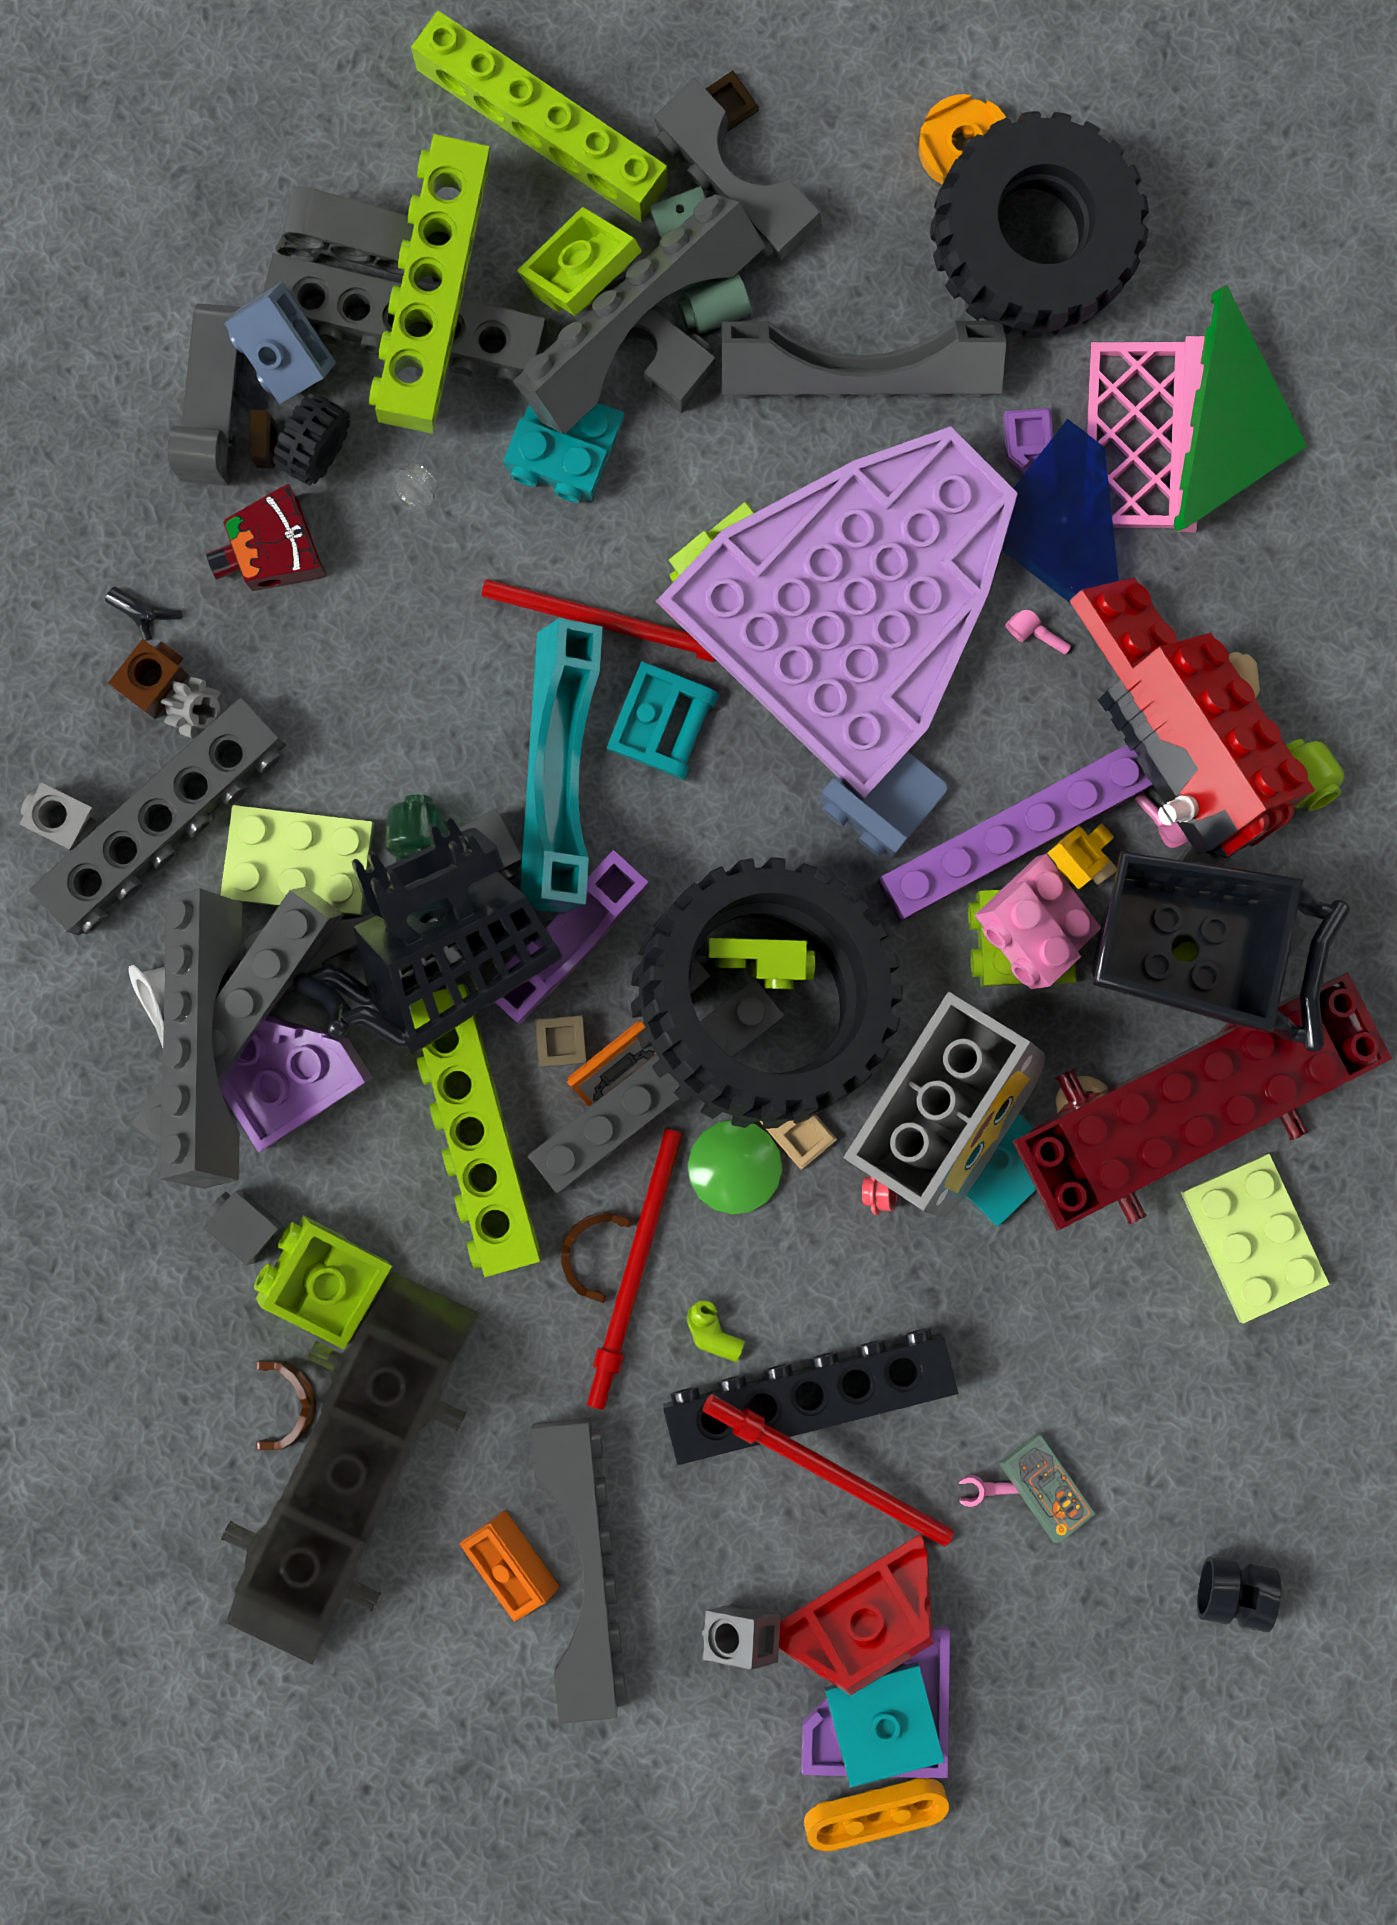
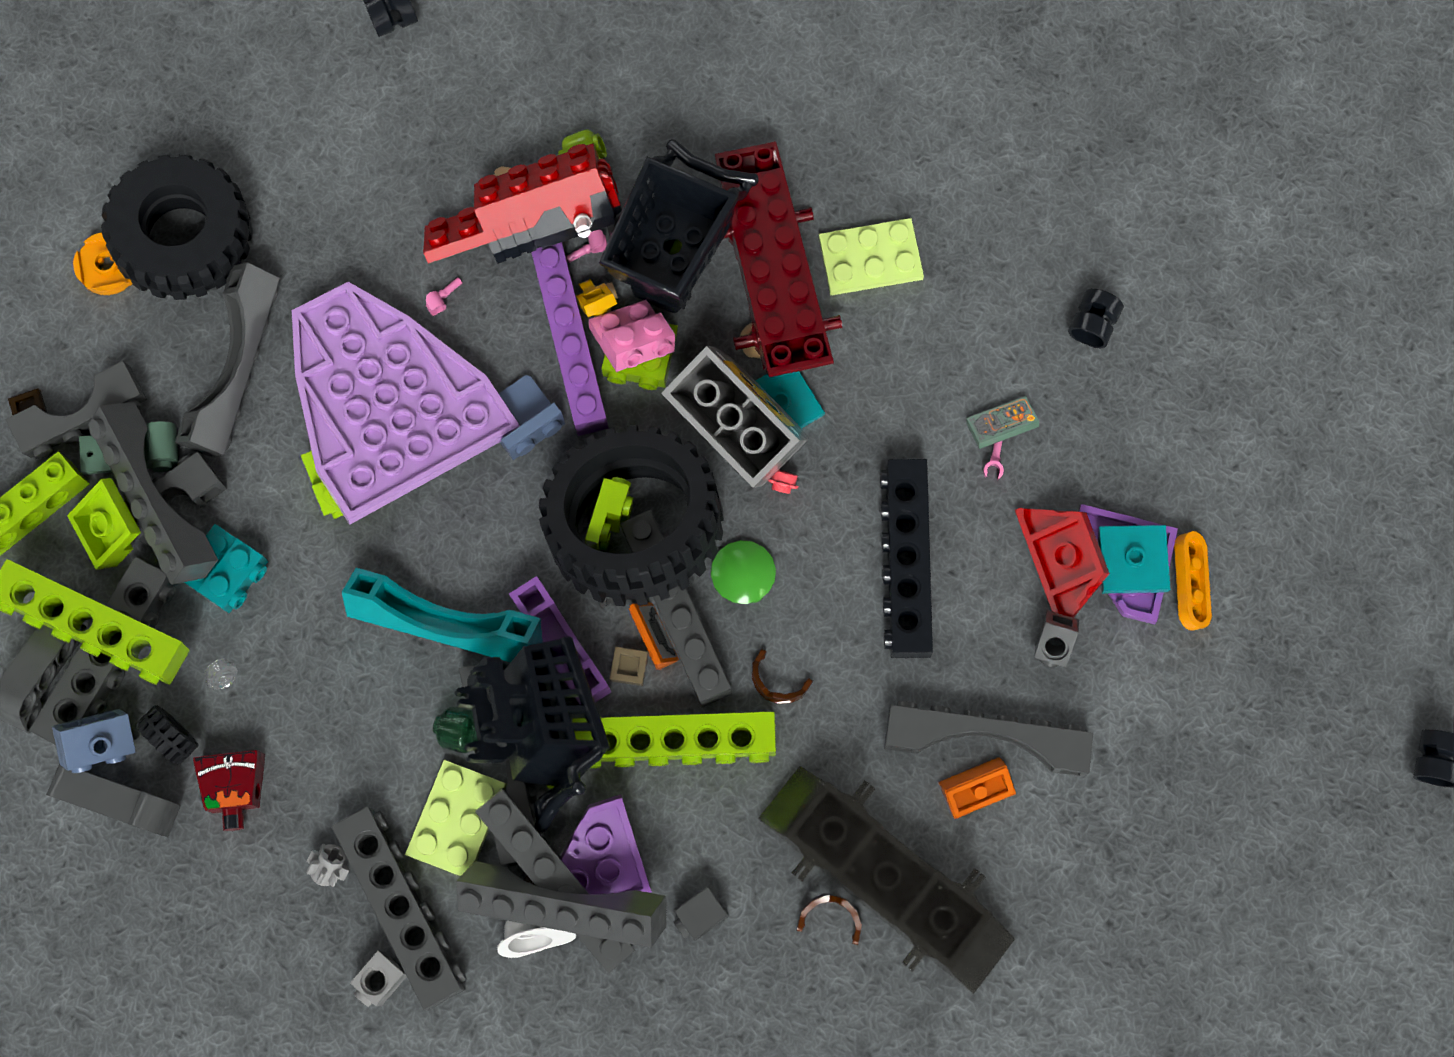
camera: 70 degrees left, 10 degrees down
black bar [105,586,183,641] -> none
reddish brown brick [108,639,189,719] -> none
dark brown tile [250,410,277,468] -> none
lime plate [254,1215,392,1349] -> none
red bar [482,579,716,663] -> none
red bar [586,1128,683,1410] -> none
teal plate [607,661,720,781] -> none
lime arm [687,1300,745,1363] -> none
red bar [703,1394,954,1547] -> none
tan tile [759,1115,837,1170] -> none
clear blue plate [1001,419,1119,605] -> none
medium lavender tile [1003,408,1058,496] -> none
bright pink fence [1083,336,1205,533] -> none
green tile [1173,285,1307,531] -> none

